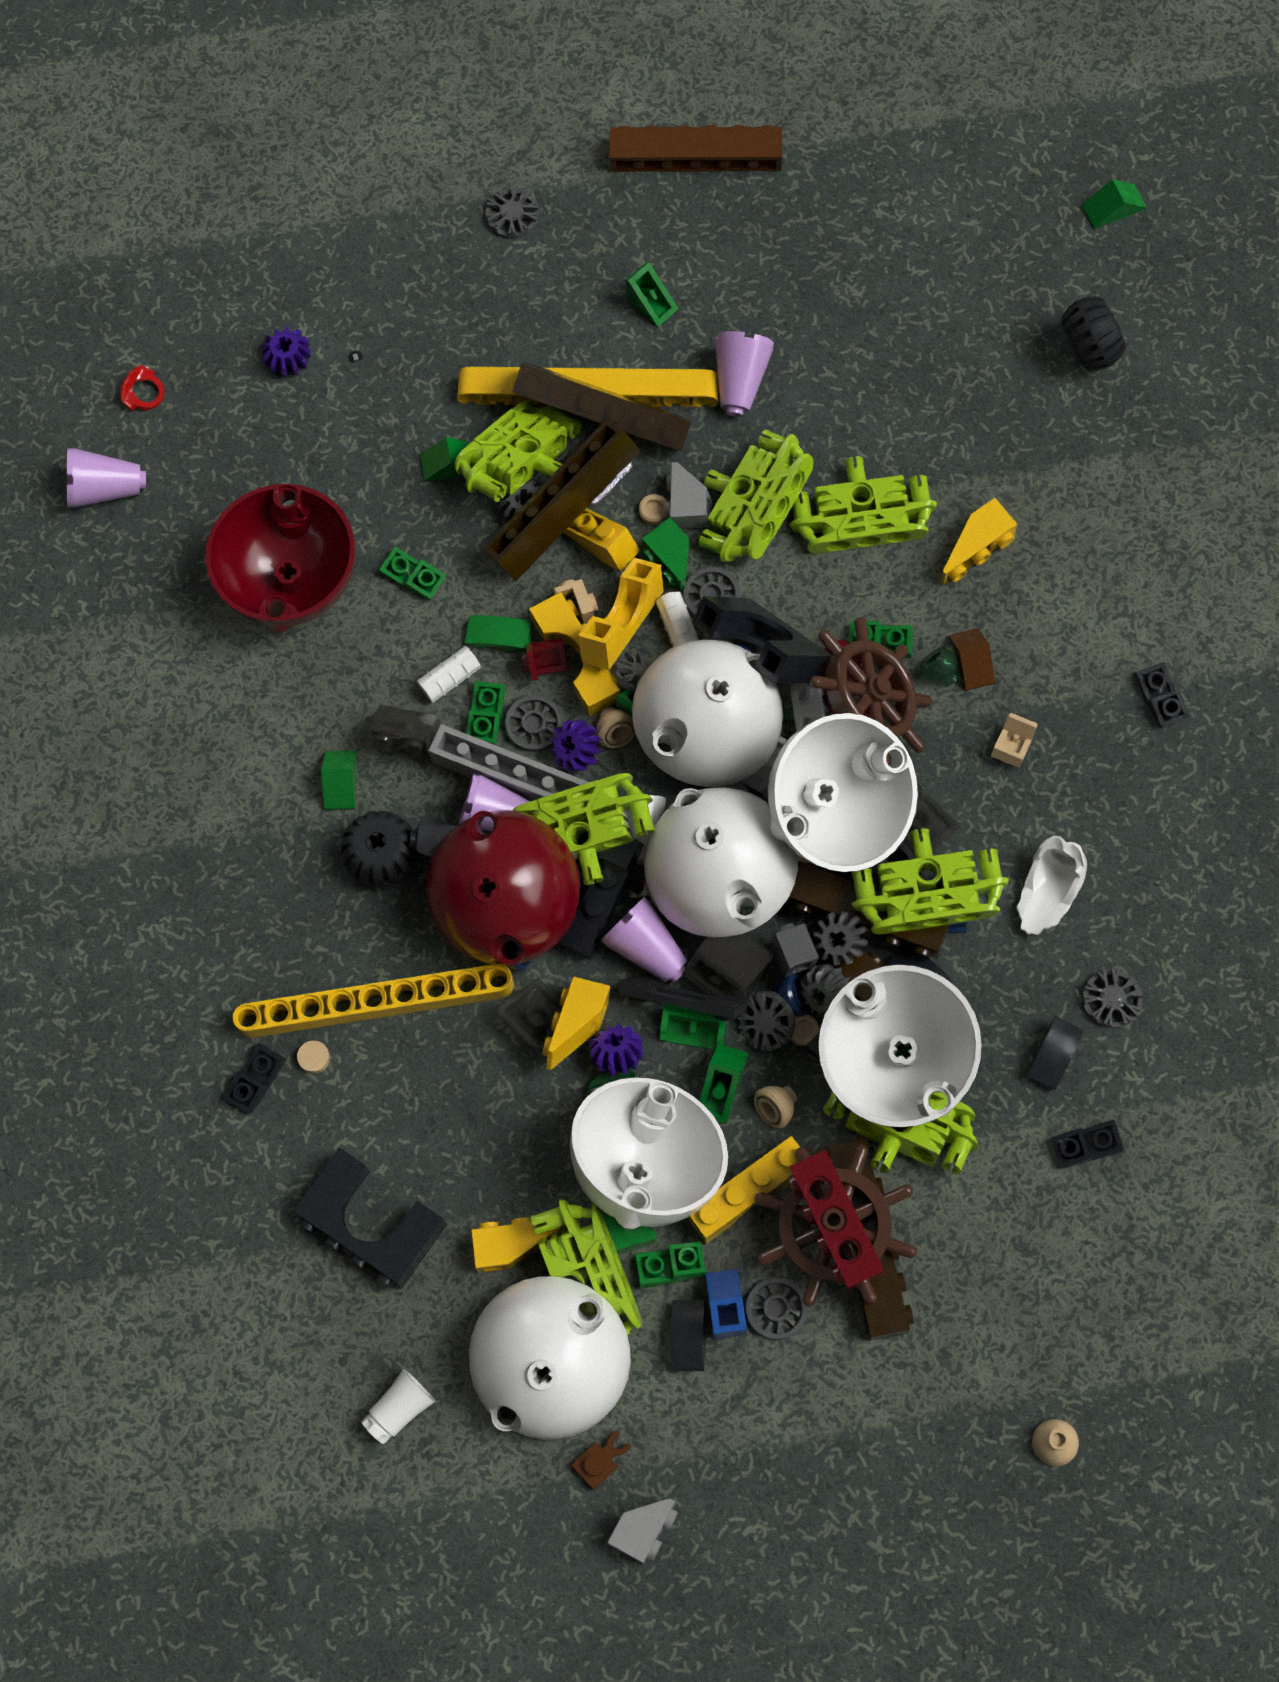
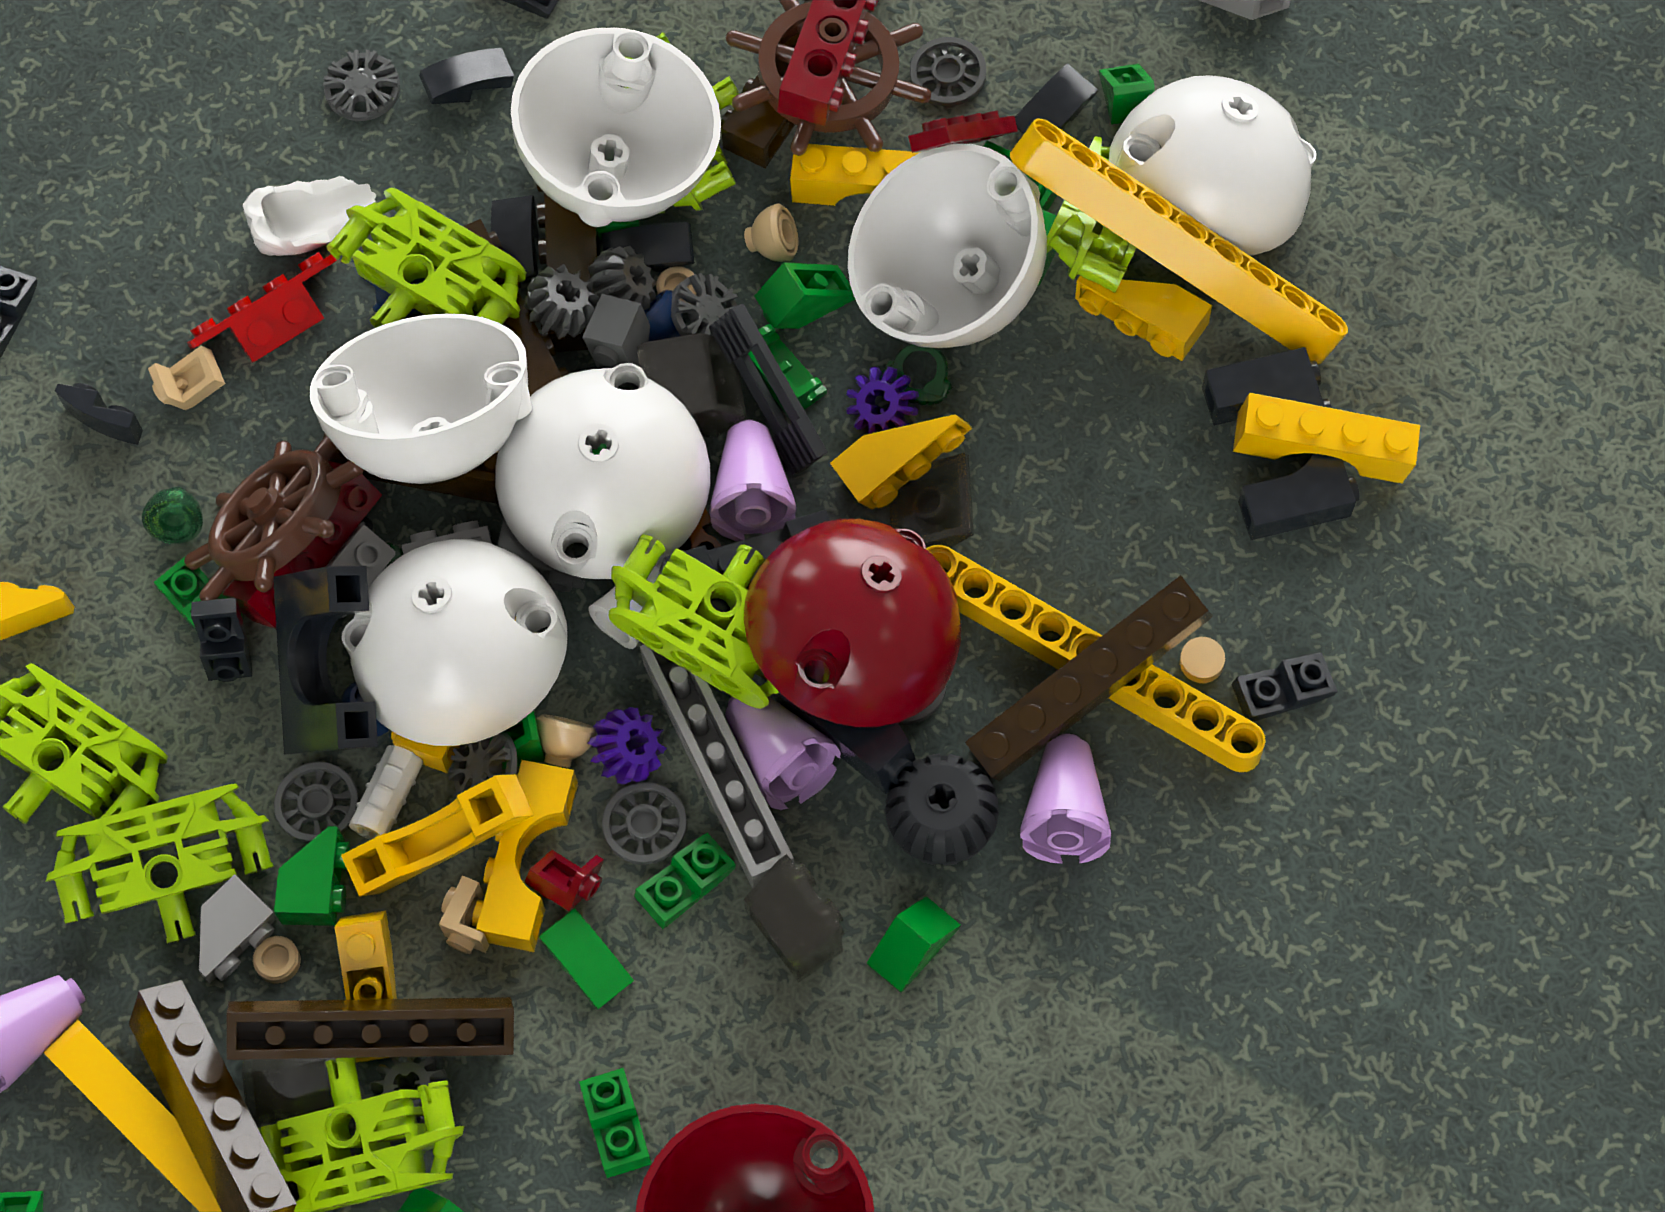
camera: 140 degrees left, 5 degrees down
white plant [361,1369,436,1444] -> none
white axle [416,646,481,703] -> none
reddish brown plate [572,1430,632,1491] -> none
blue slope [705,1269,747,1339] -> none
reddish brown slope [948,628,995,691] -> none
none -> black slope [55,383,143,445]
none -> red bracket [187,252,337,363]
none -> black slope [191,598,252,682]
none -> dark red wing [908,110,1018,153]
none -> dark brown brick [965,575,1213,781]
none -> yellow beam [1010,119,1348,364]
none -> lavender cone [1020,734,1111,863]
none -> green slope [1099,64,1155,125]
none -> yellow arch [1233,393,1420,484]

